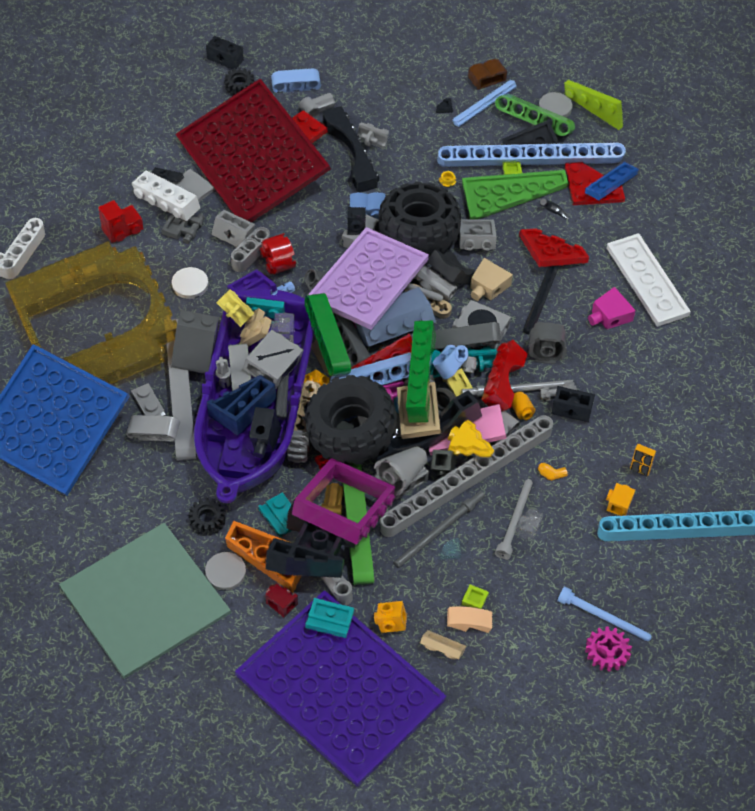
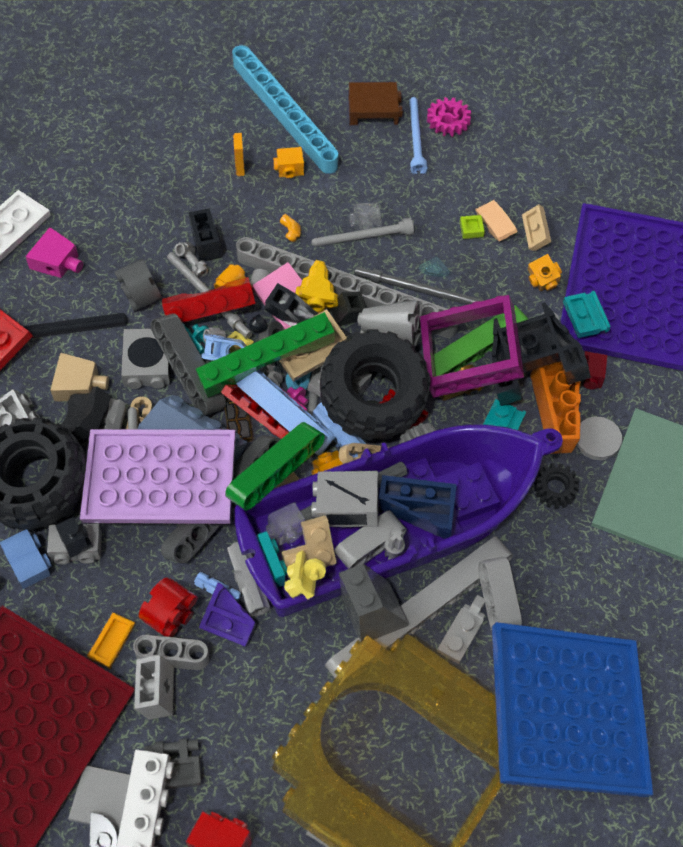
camera: 120 degrees left, 5 degrees up
white tile [172,267,208,299] -> none
black torso [249,407,282,458] -> none
none -> light orange tile [87,613,136,669]
none -> reddish brown panel [348,82,402,125]

